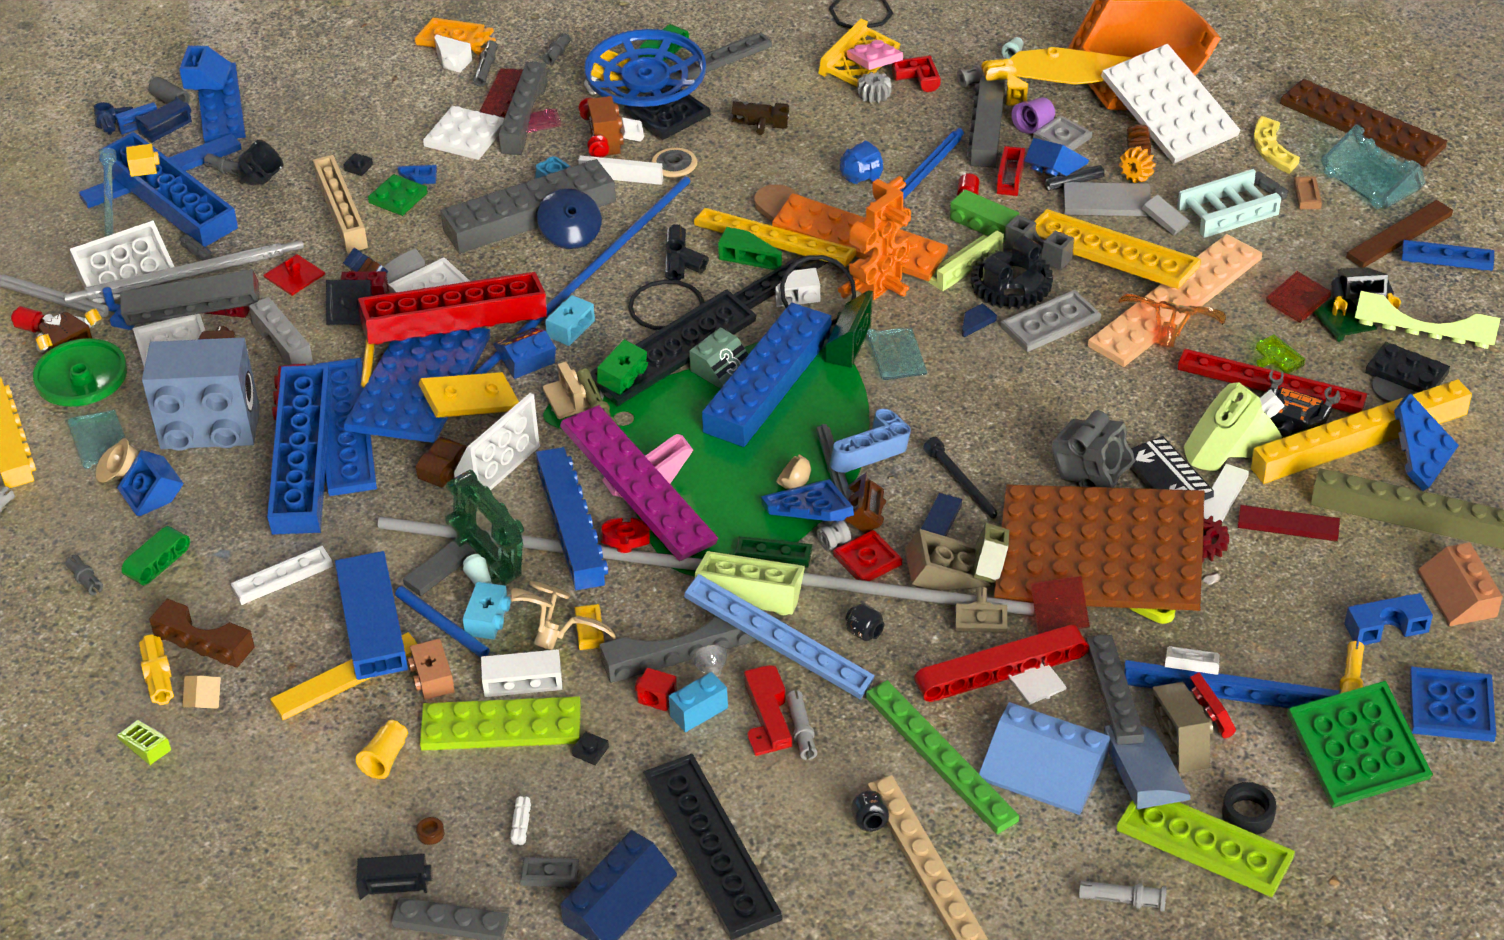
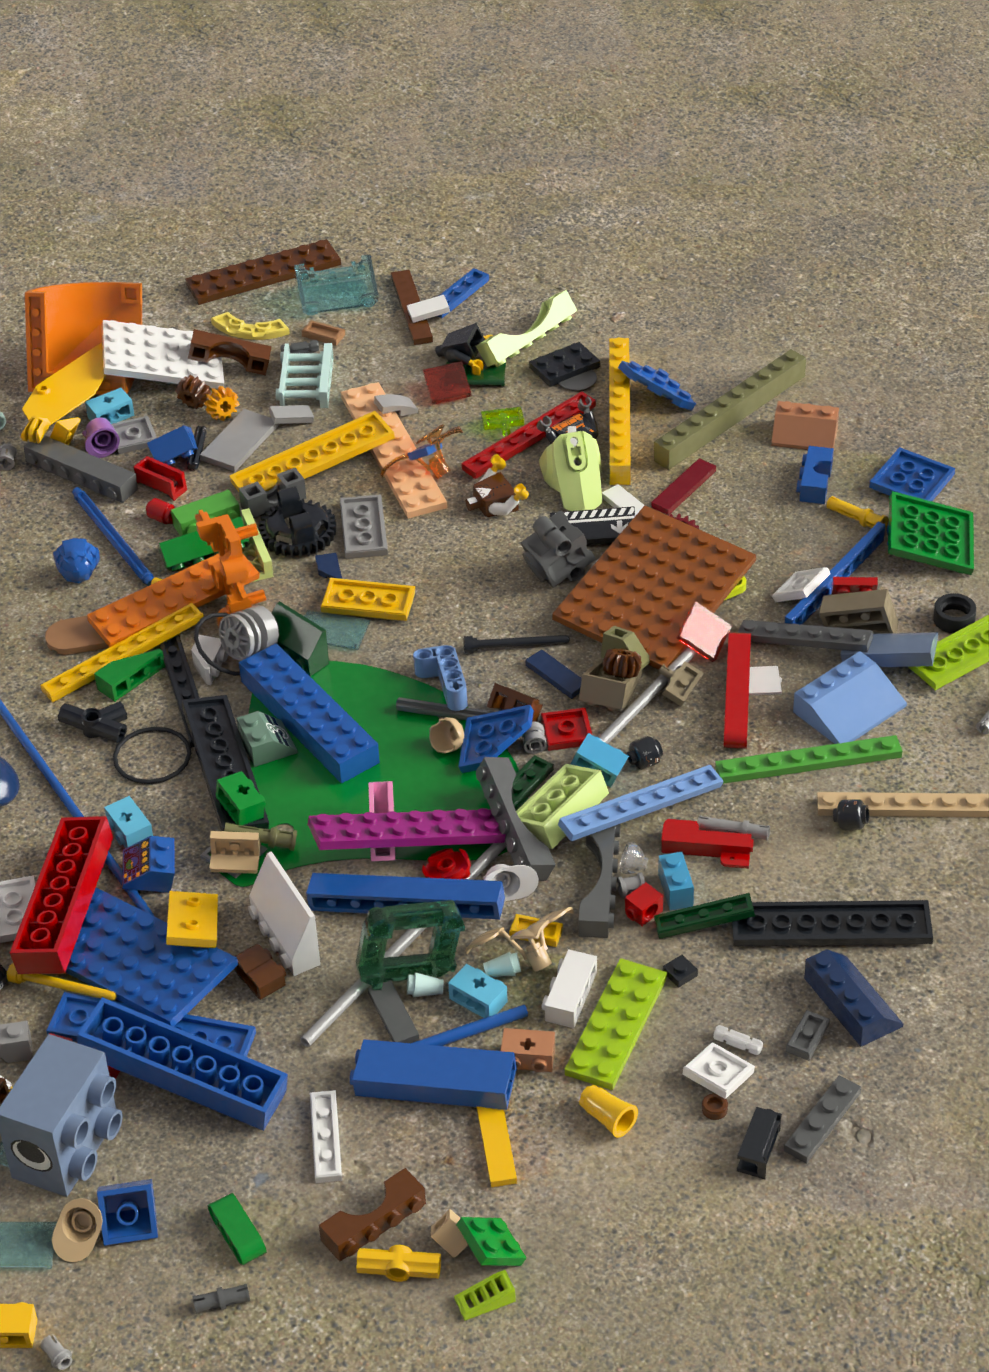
camera: 65 degrees left, 0 degrees up
none -> medium azure brick [85,388,135,424]
none -> green slope [158,517,249,571]
none -> reddish brown arch [188,329,272,376]
none -> light grey wheel [219,605,279,660]
none -> yellow plate [321,578,415,621]
none -> light grey slope [374,394,418,417]
none -> white tile [407,295,450,323]
none -> blue tile [407,440,443,461]
none -> green plate [456,1217,526,1266]
none -> torso [465,454,529,517]
none -> dark grey arch [476,757,556,881]
none -> white piece [483,864,539,902]
none -> light aqua cone [483,952,521,977]
none -> dark azure brick [570,733,629,788]
none -> reddish brown gear [603,648,642,679]
none -> light grey bush [617,872,645,898]
none -> dark green tile [654,893,755,939]
none -> white tile [682,1042,755,1099]

